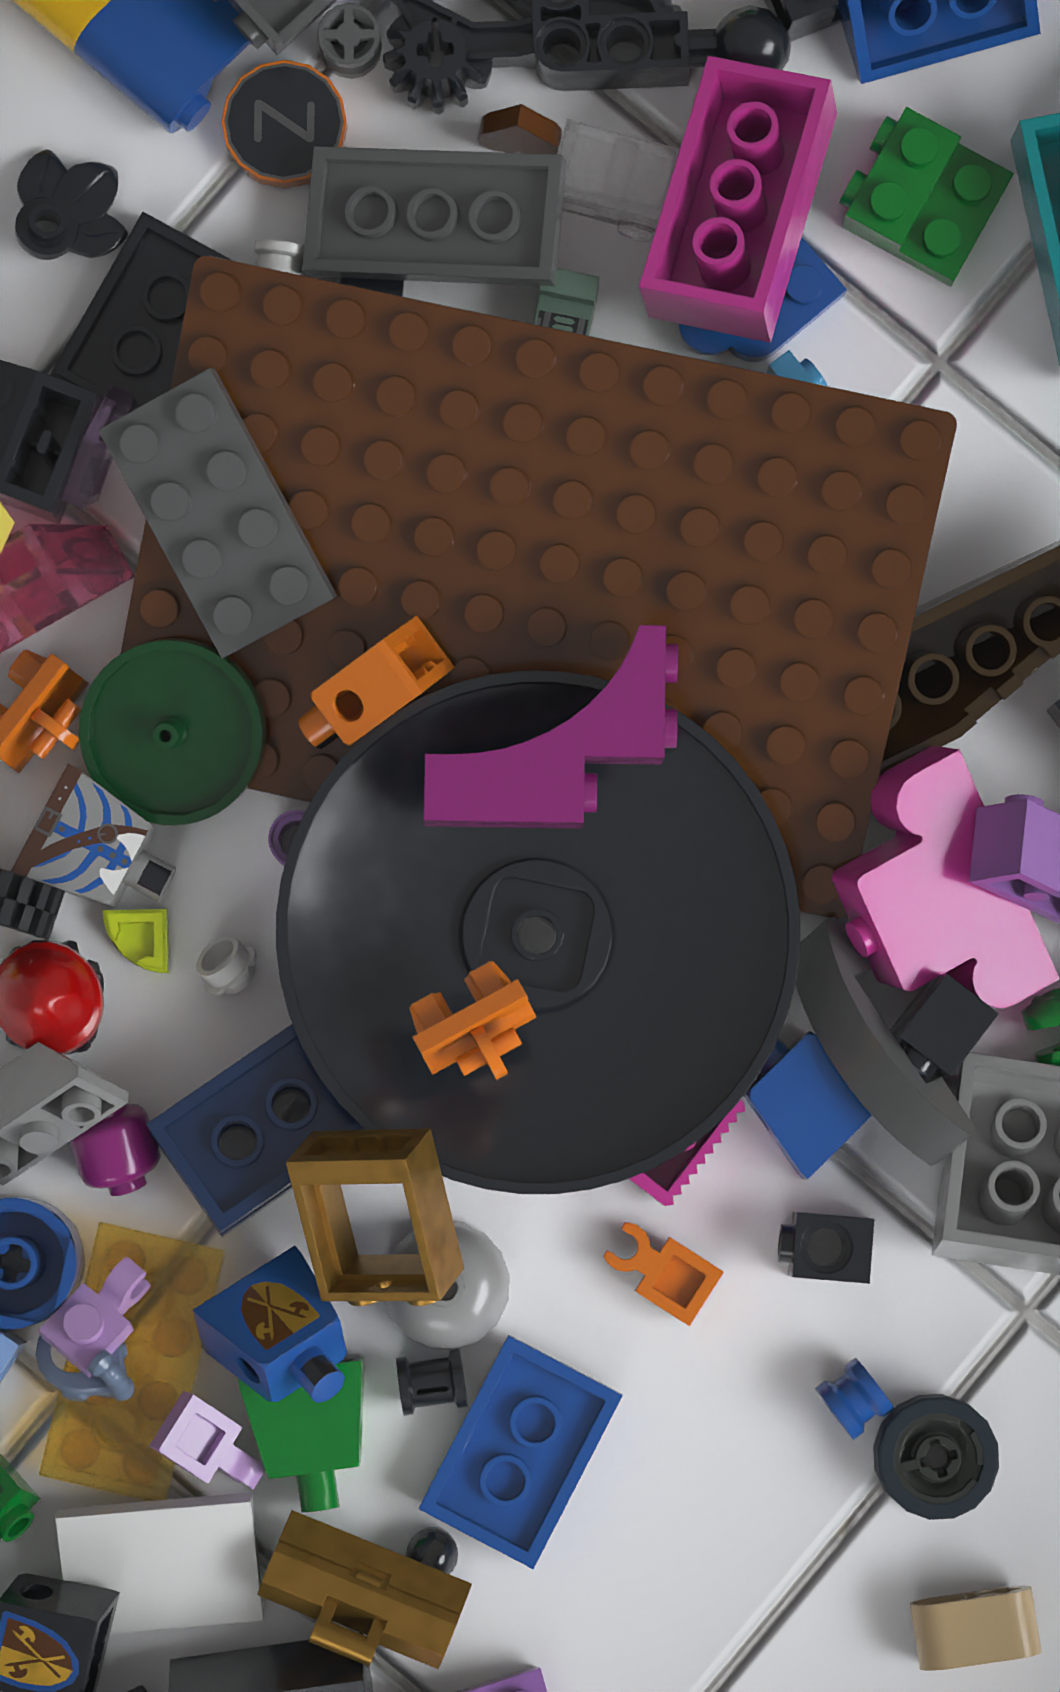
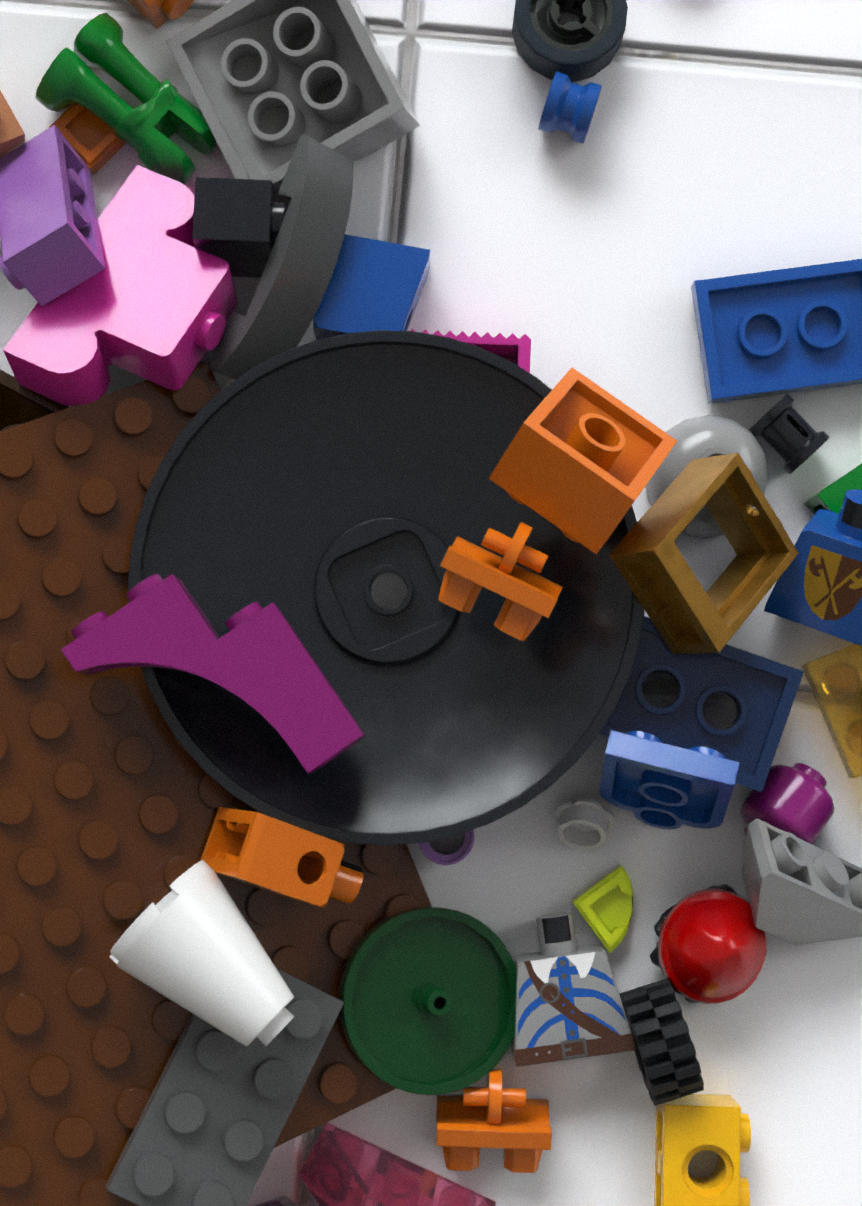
camera: 130 degrees left, 0 degrees up
orange plate [603,1222,724,1326] -> none
black brick [778,1212,875,1284] -> none
none -> white cone [109,860,295,1047]
none -> orange slope [488,368,677,555]
none -> blue plate [599,730,740,829]

